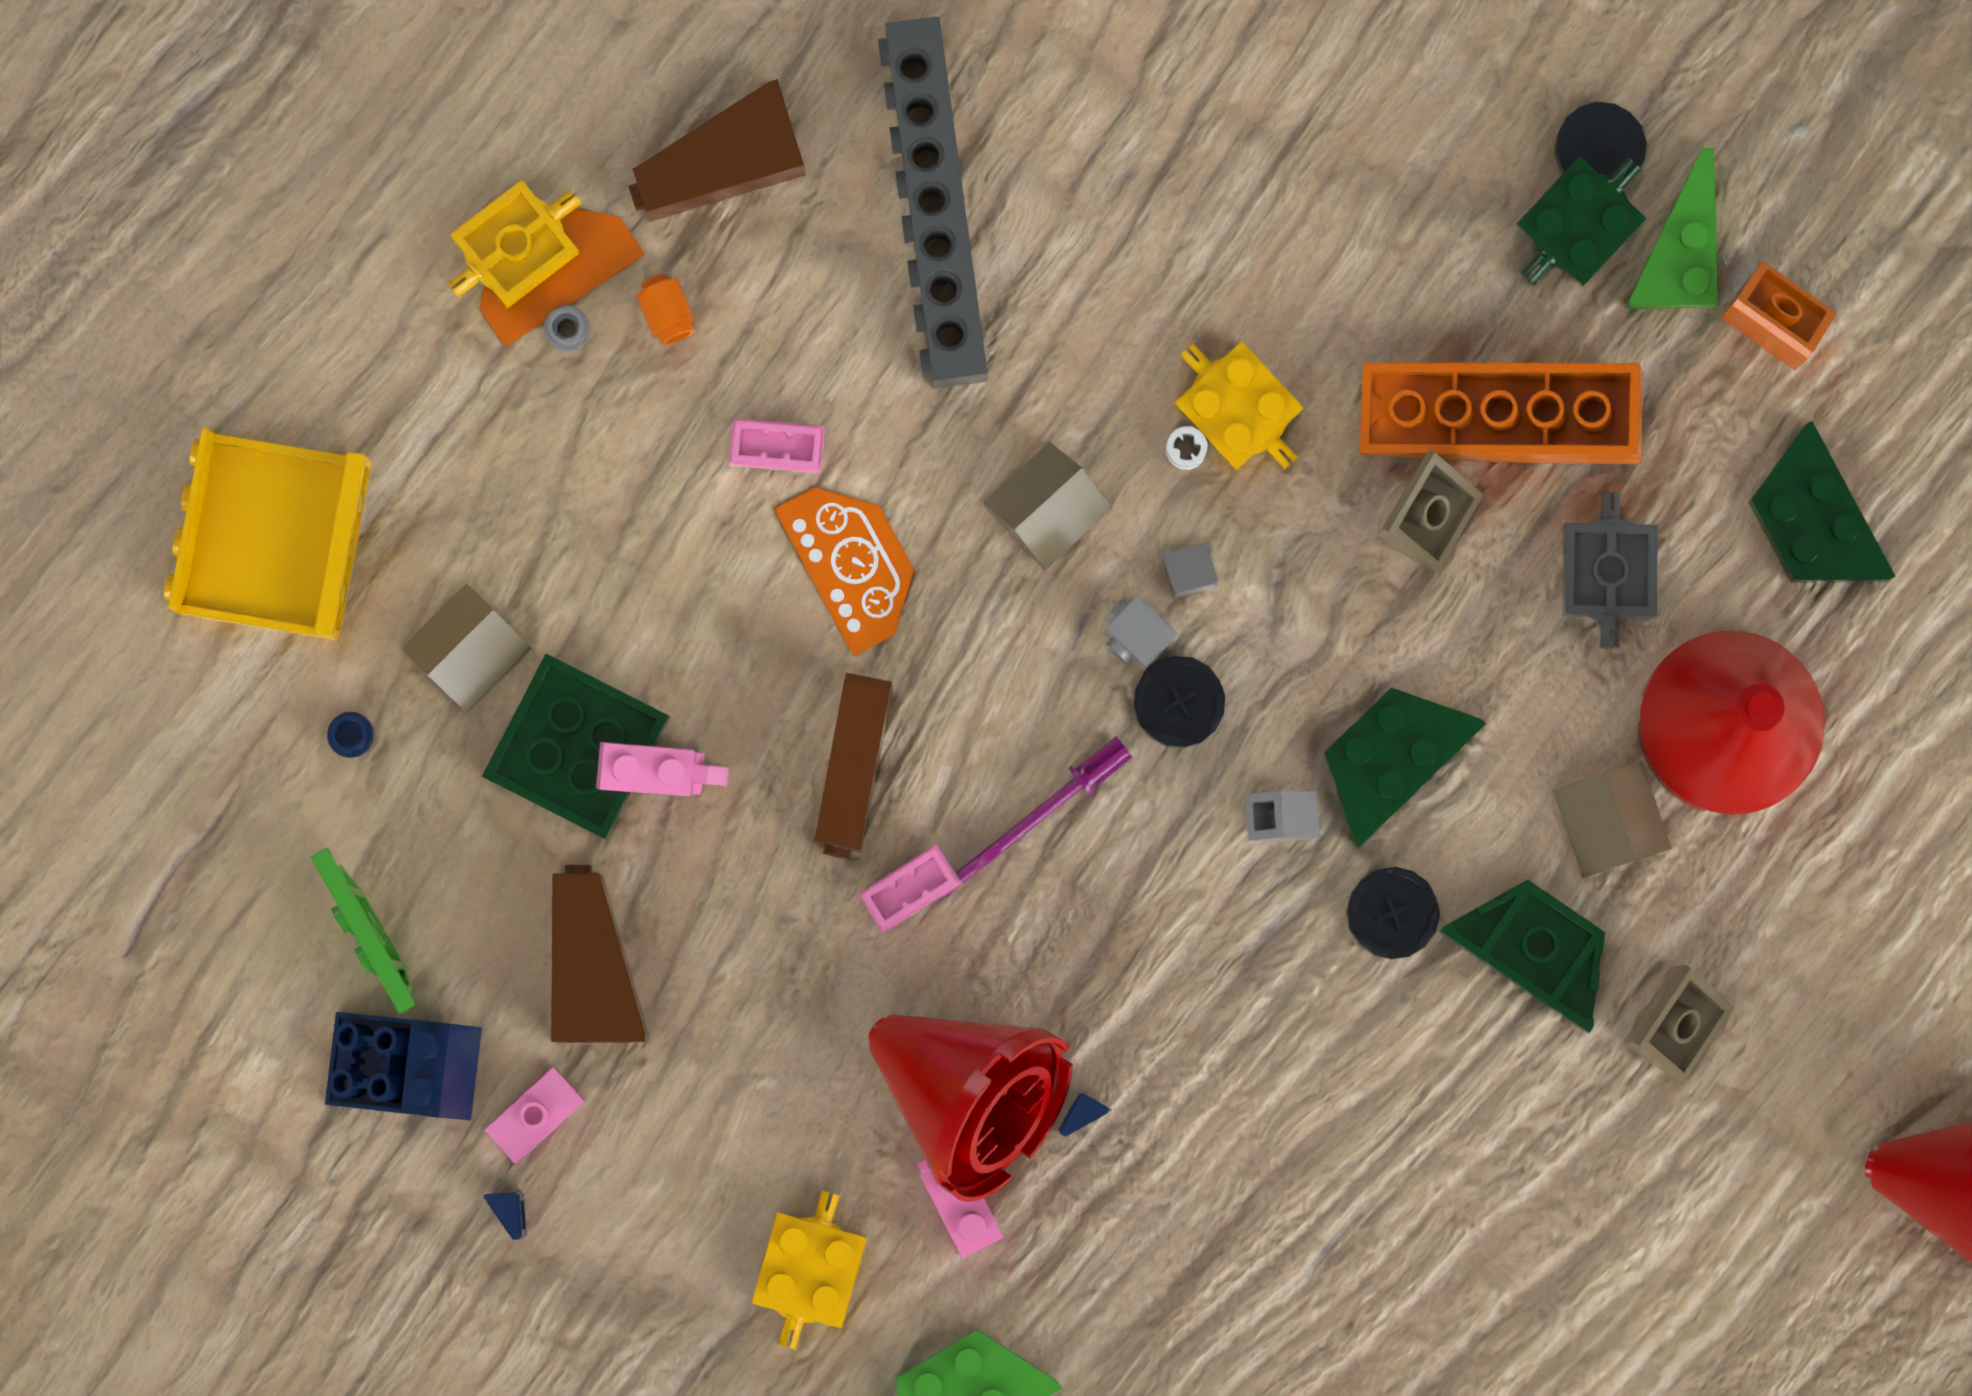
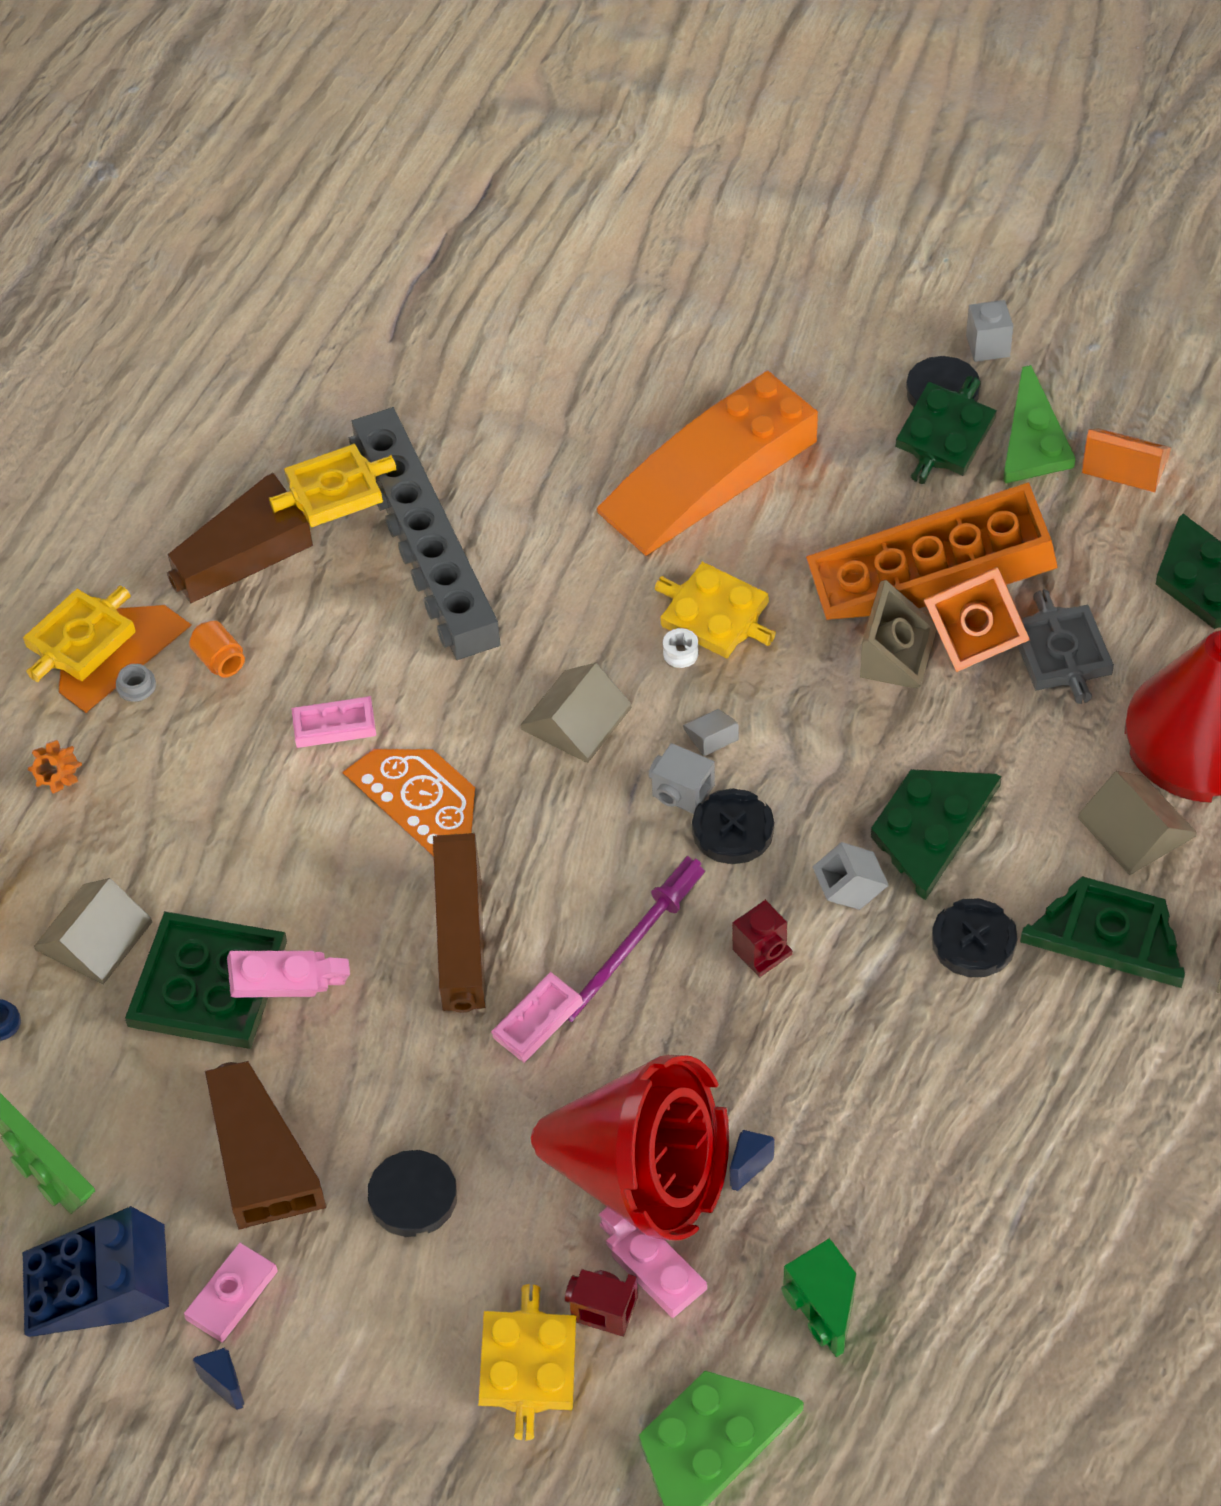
camera: 10 degrees left, 30 degrees down
none -> orange gear [28,740,82,793]
none -> yellow plate [269,444,396,527]
none -> black tile [368,1150,457,1237]
none -> dark red brick [565,1269,638,1337]
none -> orange slope [597,370,818,556]
none -> dark red brick [732,899,793,978]
none -> green slope [781,1238,856,1357]
none -> orange slope [924,567,1030,672]
none -> light grey brick [966,300,1013,362]

